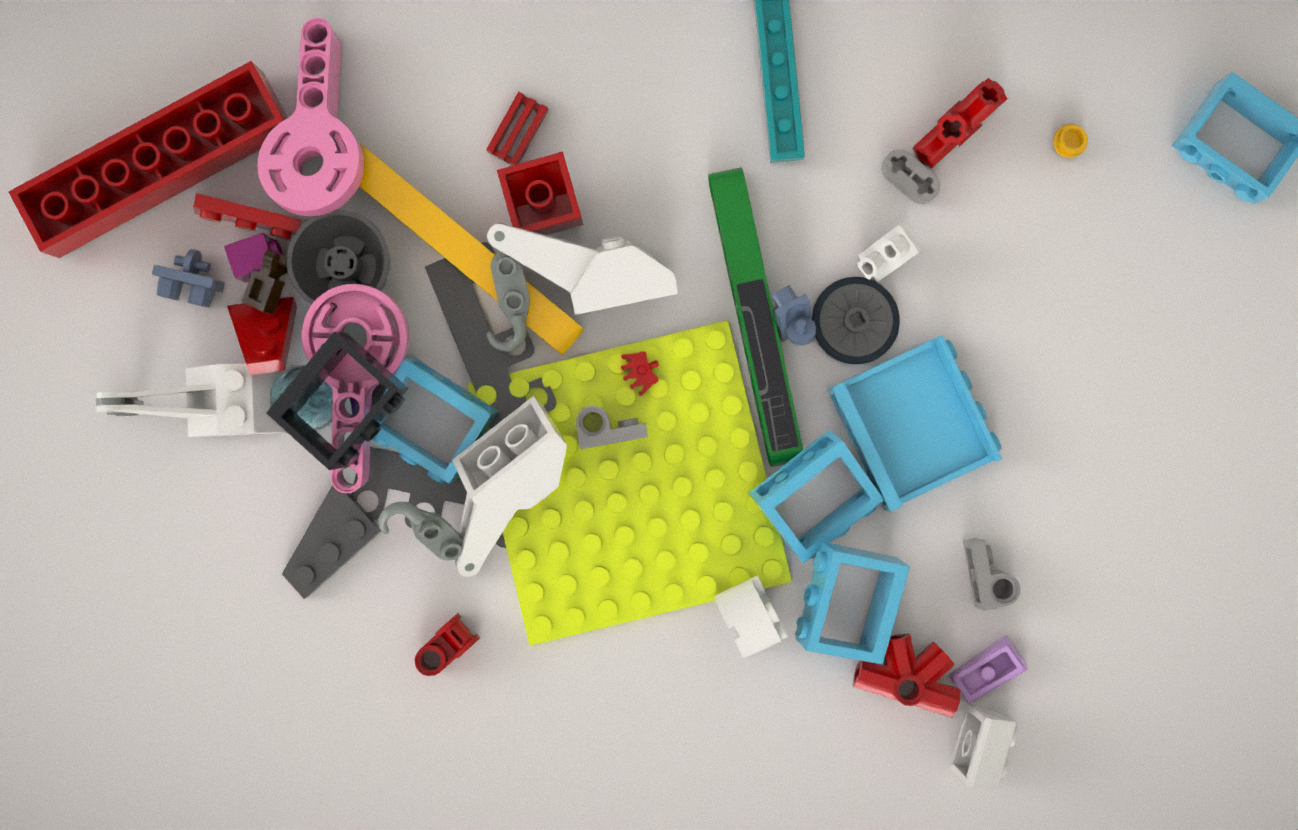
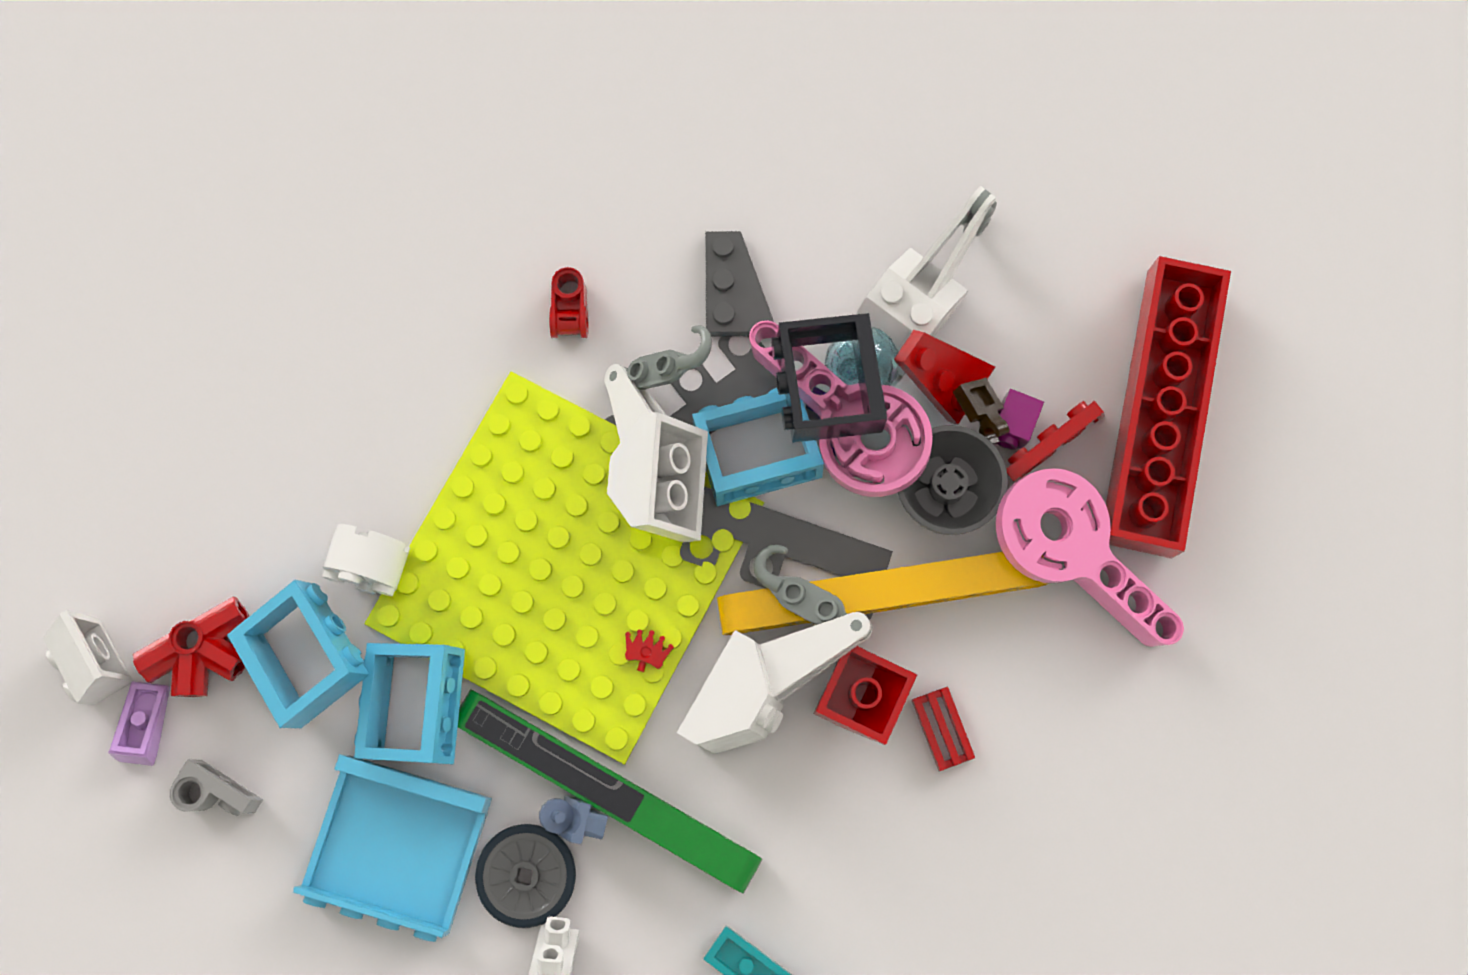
camera: 130 degrees right, 10 degrees down
sand blue hips [152,249,225,308] -> none
light grey plate [576,406,648,449] -> none

